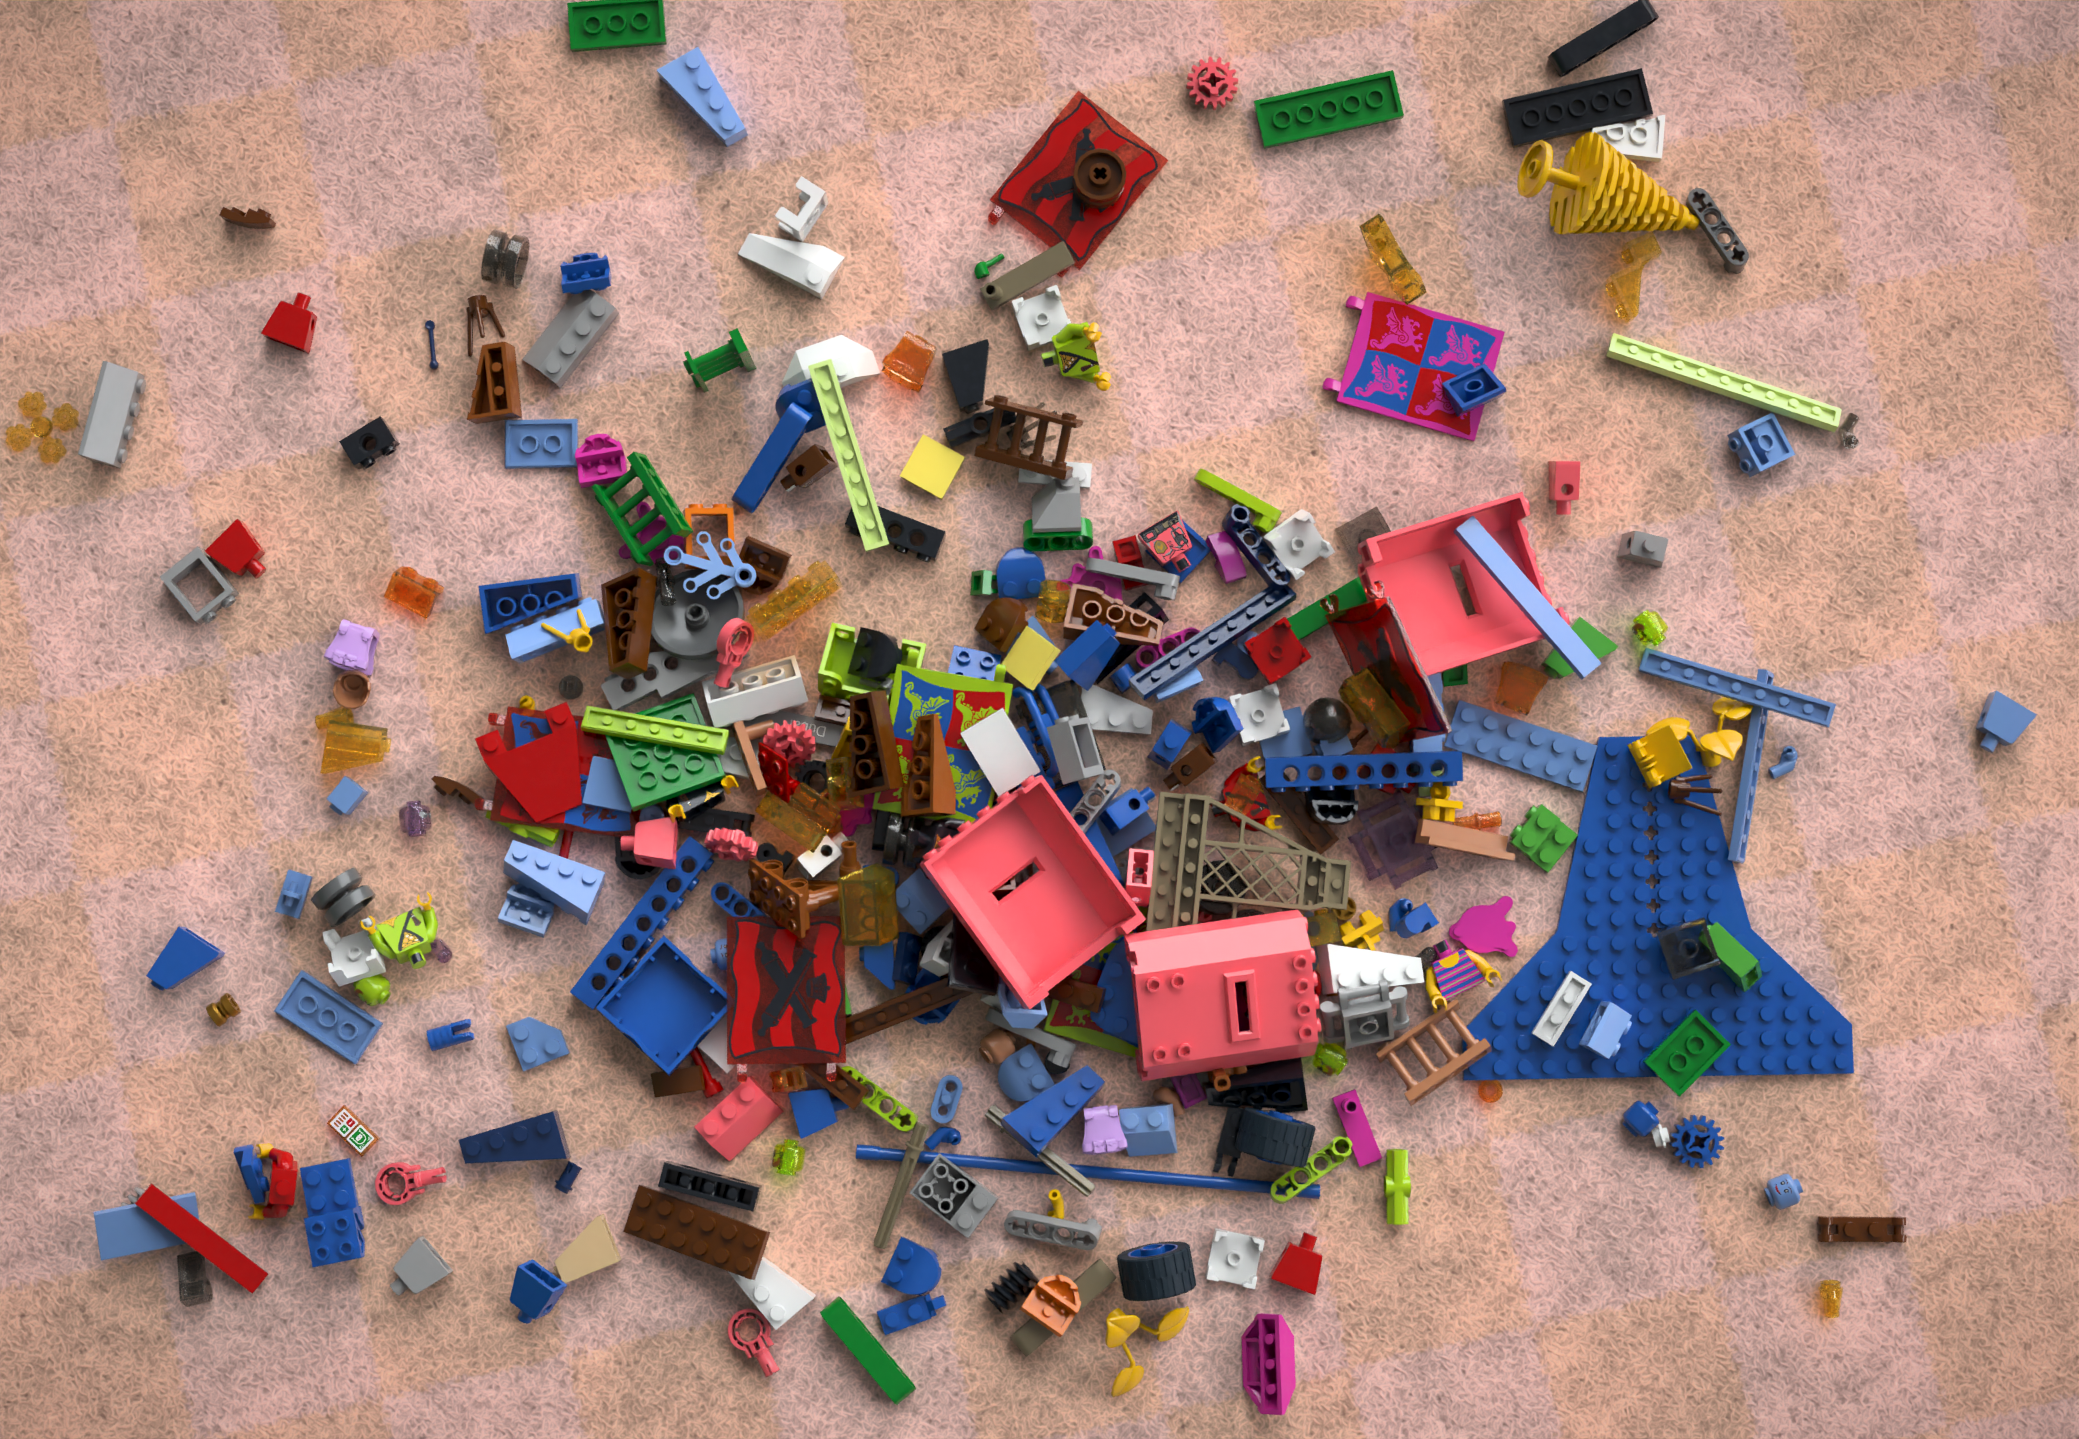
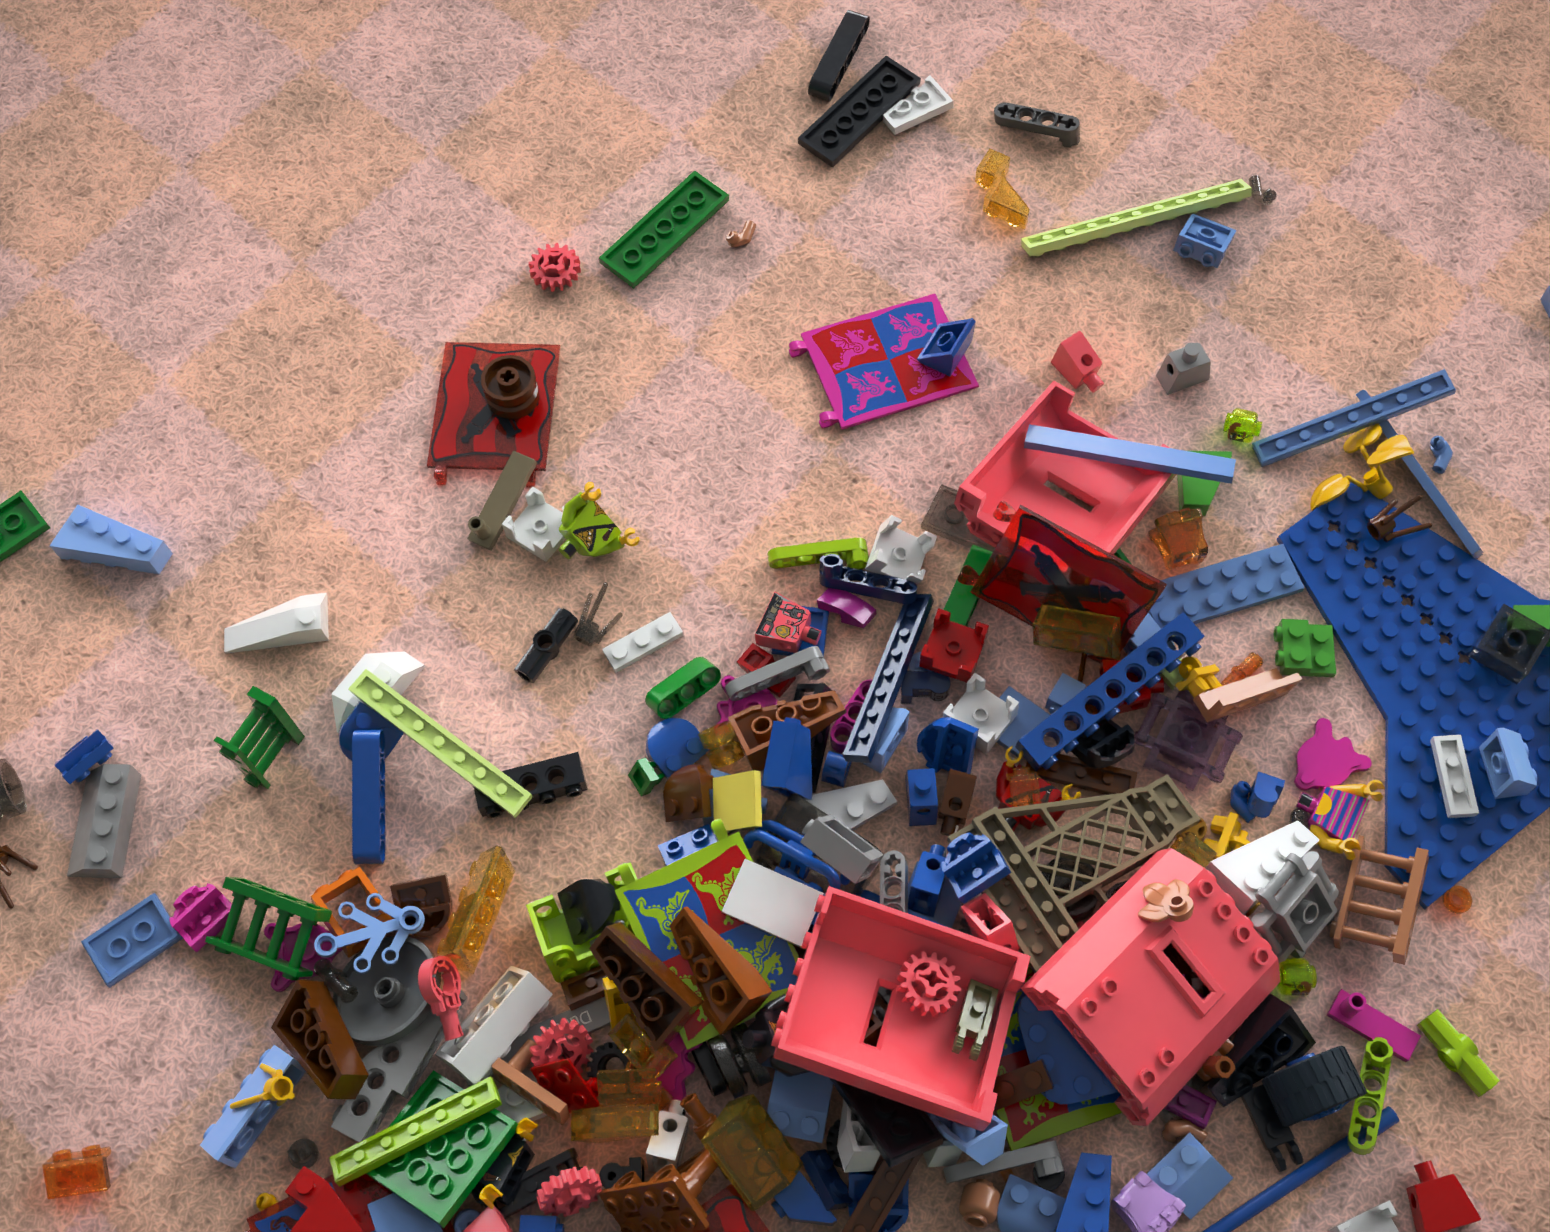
camera: 30 degrees left, 20 degrees down
dark orange wedge [467,342,522,424] -> none
blue wedge [478,573,582,634] -> none
white panel [775,176,828,242] -> none
reddish brown torso [780,444,838,492] -> none
clear orange piece [882,331,936,393] -> none
light yellow tile [900,434,965,500] -> none
black slope [942,339,989,414] -> none
green hand [974,253,1004,279] -> none
reddish brown fence [974,395,1083,480] -> none
light grey slope [1031,477,1081,533] -> none
clear smoke cylinder [1303,697,1353,744] -> none
clear yellow arch [1359,214,1427,305] -> none
yellow plant [1517,132,1700,235] -> none
yellow hinge [1627,725,1692,788] -> none
none -> nougat arm [726,220,756,248]
none -> coral gear [896,951,961,1017]
none -> blue slope [941,832,1011,904]
none -> olive hinge [951,979,999,1061]
none -> plate [1138,879,1194,922]

